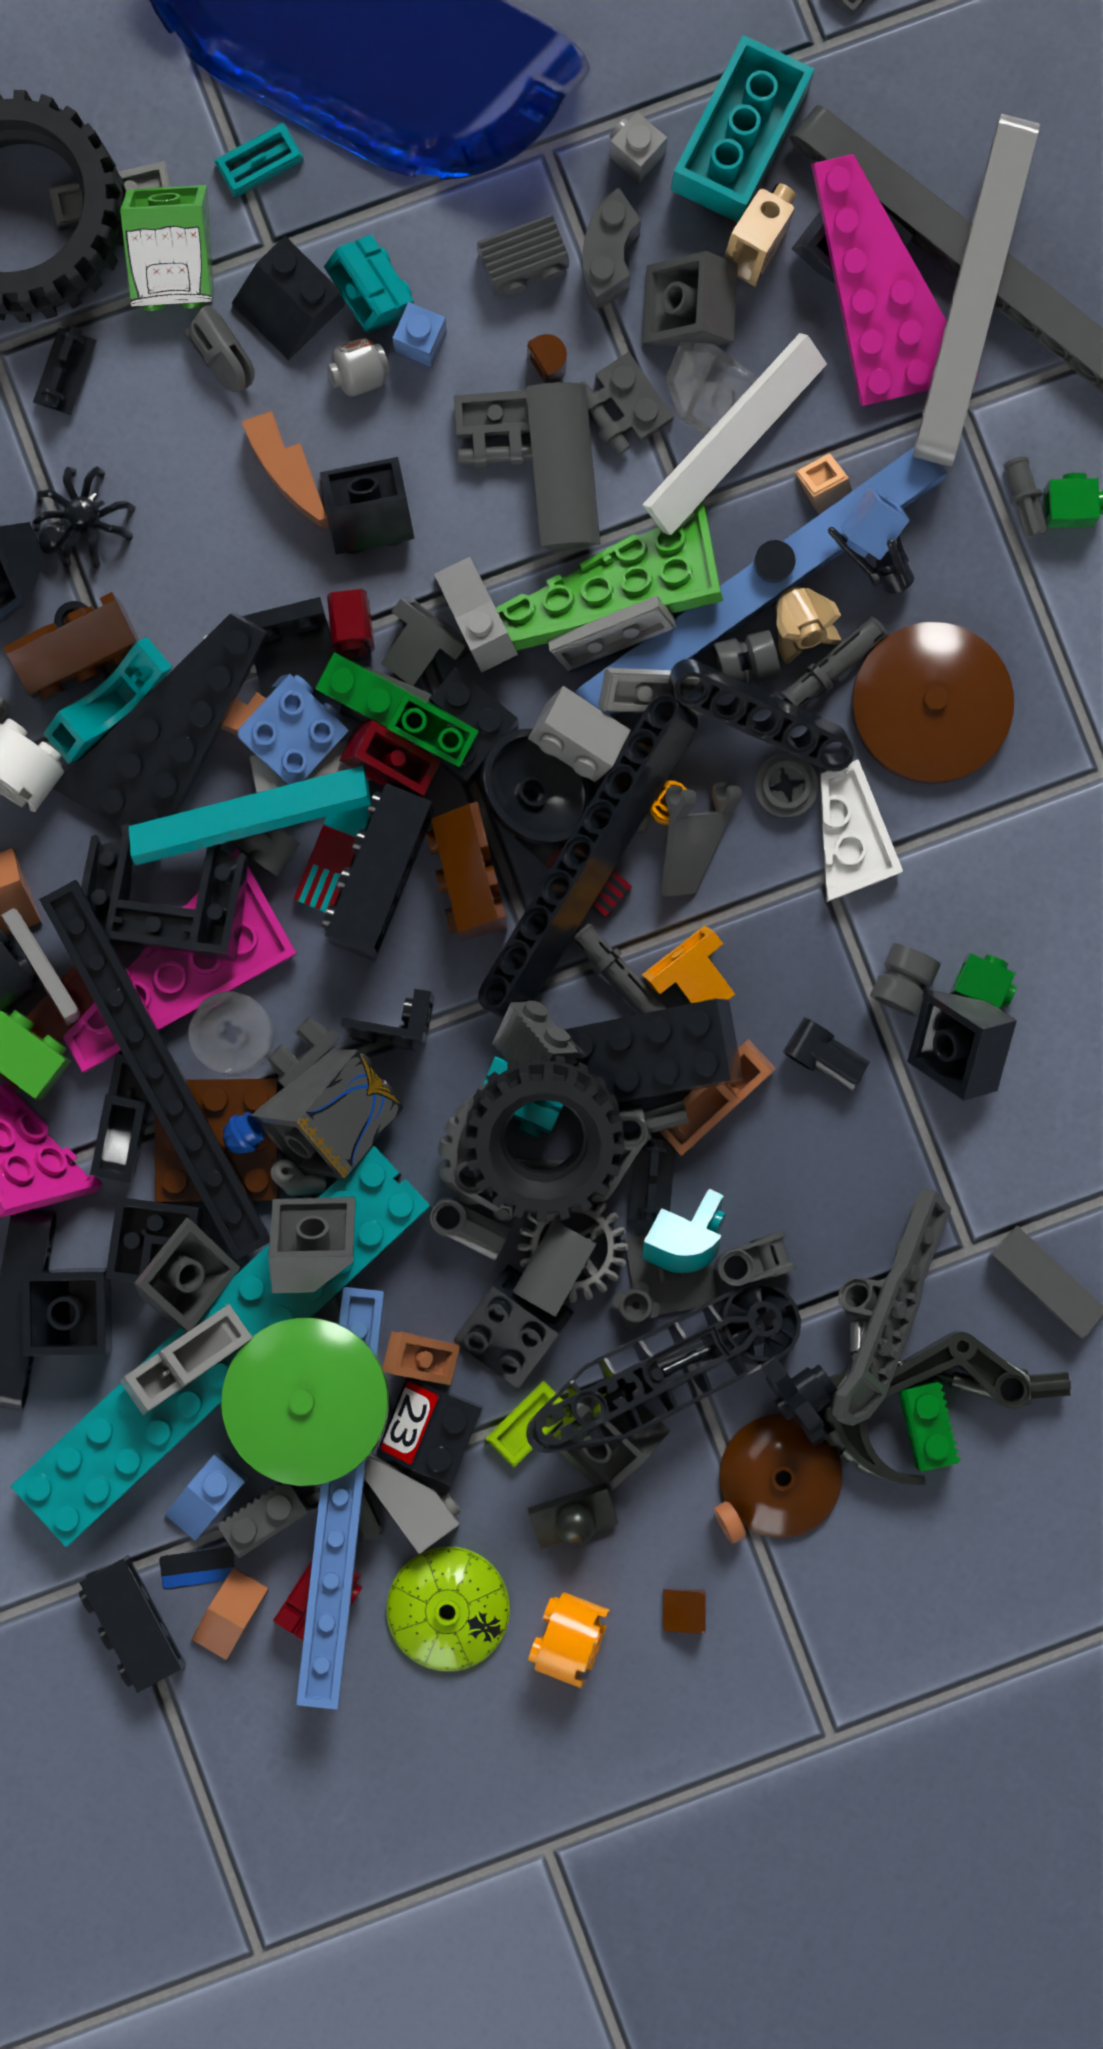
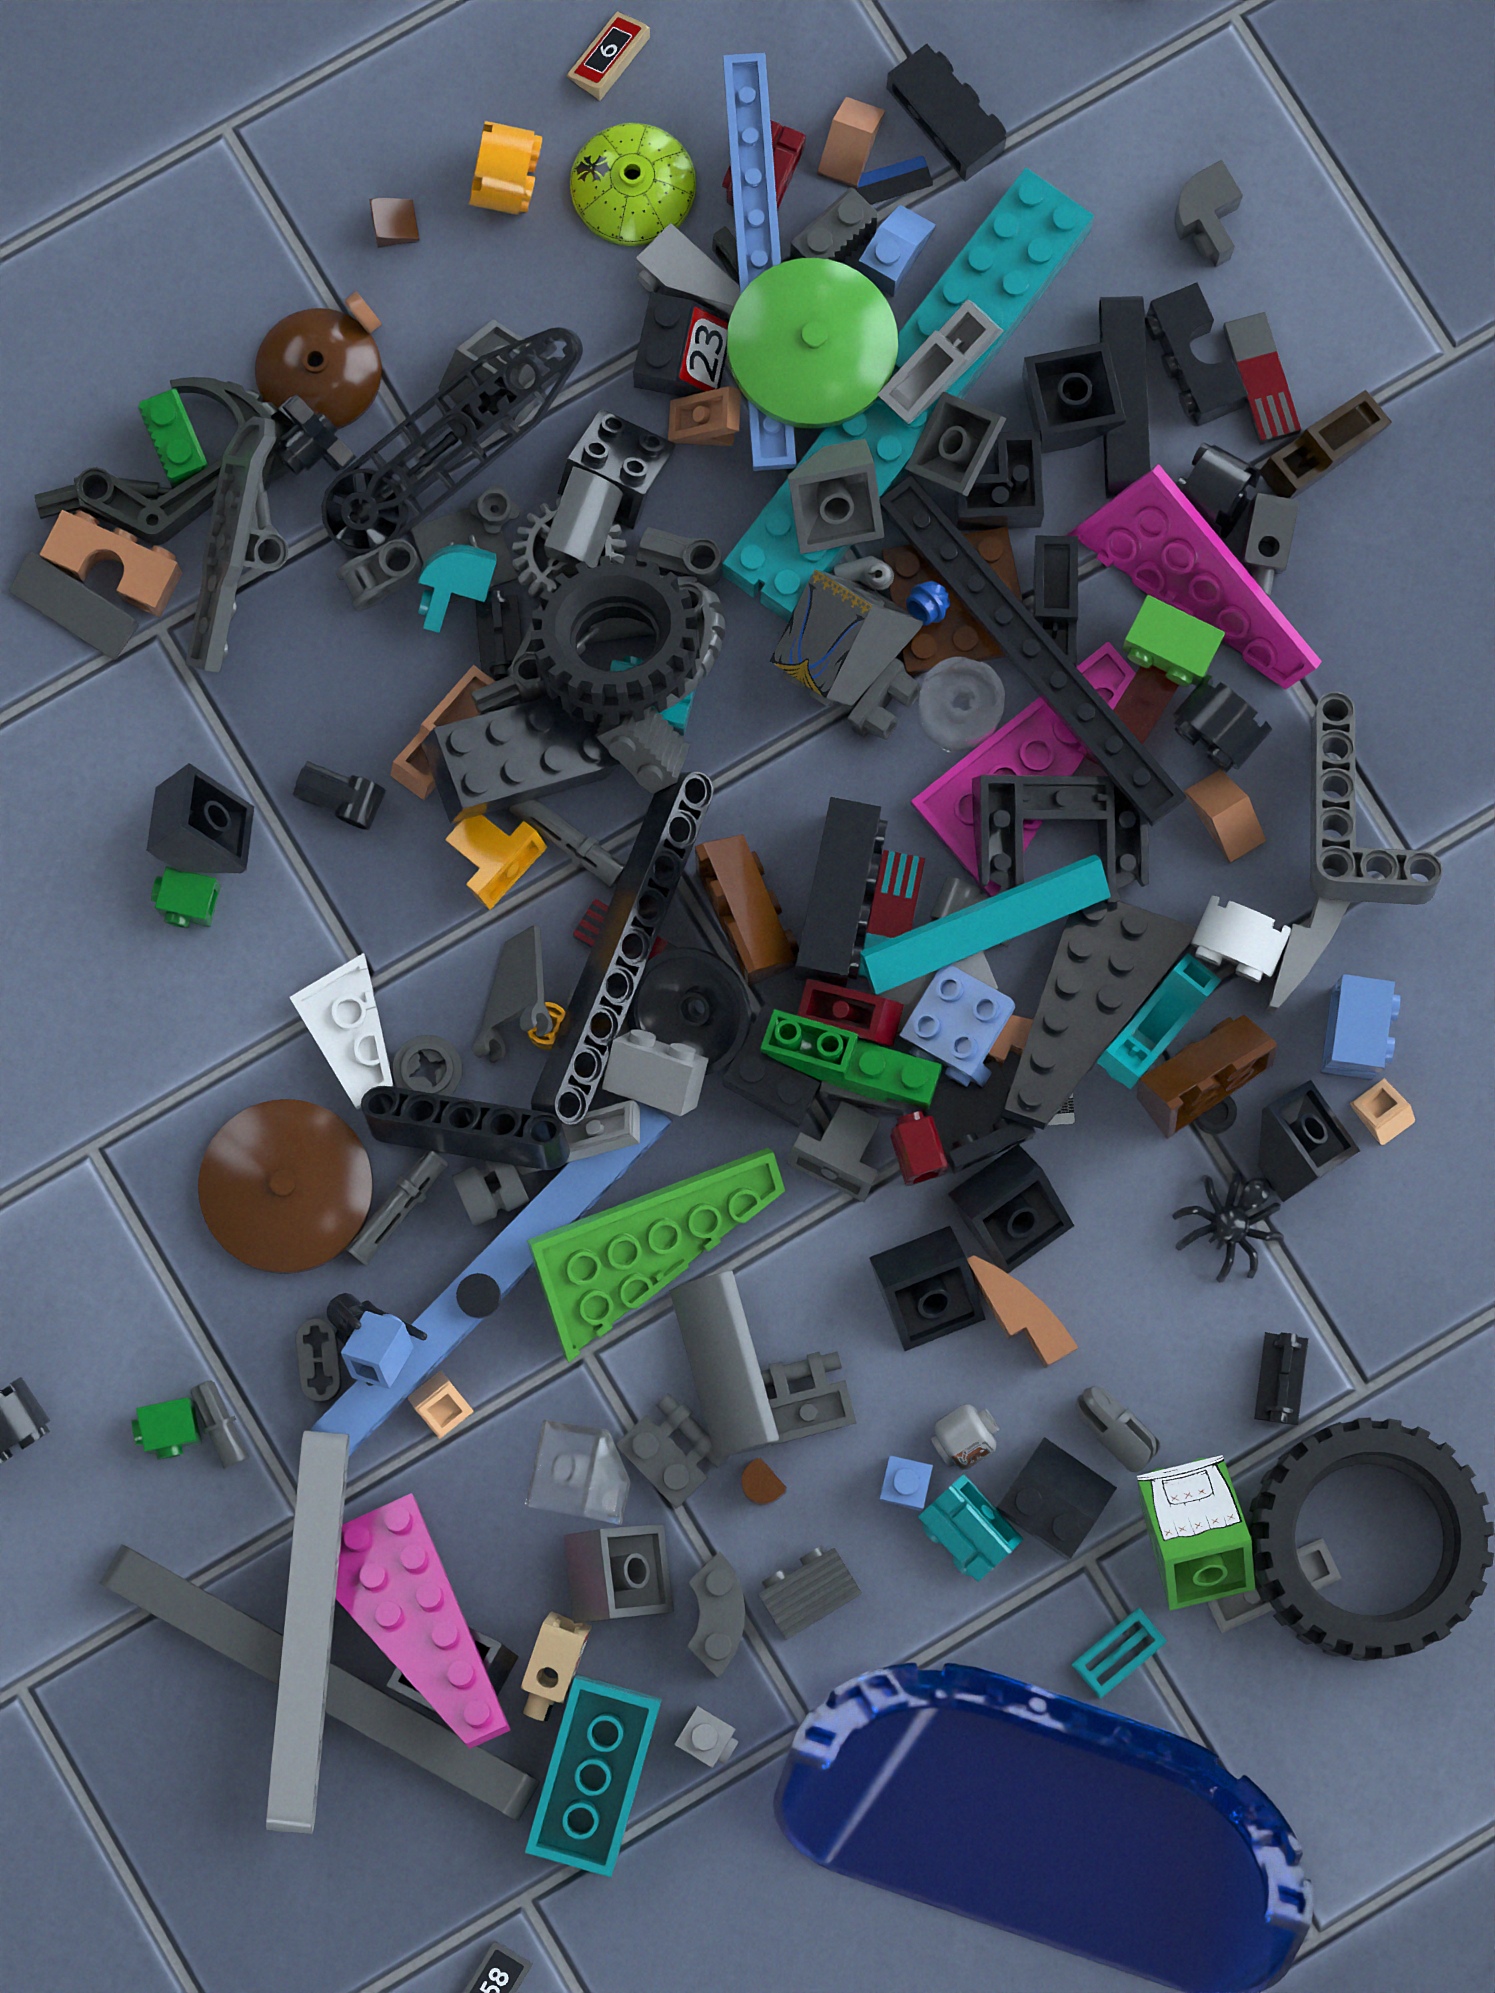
camera: 170 degrees right, 5 degrees down
light grey tile [1,908,80,1026] -> none
black bracket [341,989,435,1051] -> none
light grey slope [434,557,518,673] -> none
lime tile [485,1380,563,1467] -> none
pearl dark grey tile [527,1483,619,1549] -> none
light grey tile [548,595,676,671] -> none
white tile [642,333,827,535] -> none
tan brick [775,587,842,664] -> none
dark grey wheel [870,943,941,1017] -> none
none -> nougat arch [39,510,182,618]
none -> dark grey beam [296,1318,342,1403]
none -> slope [567,11,650,101]
none -> black slope [948,1144,1074,1274]

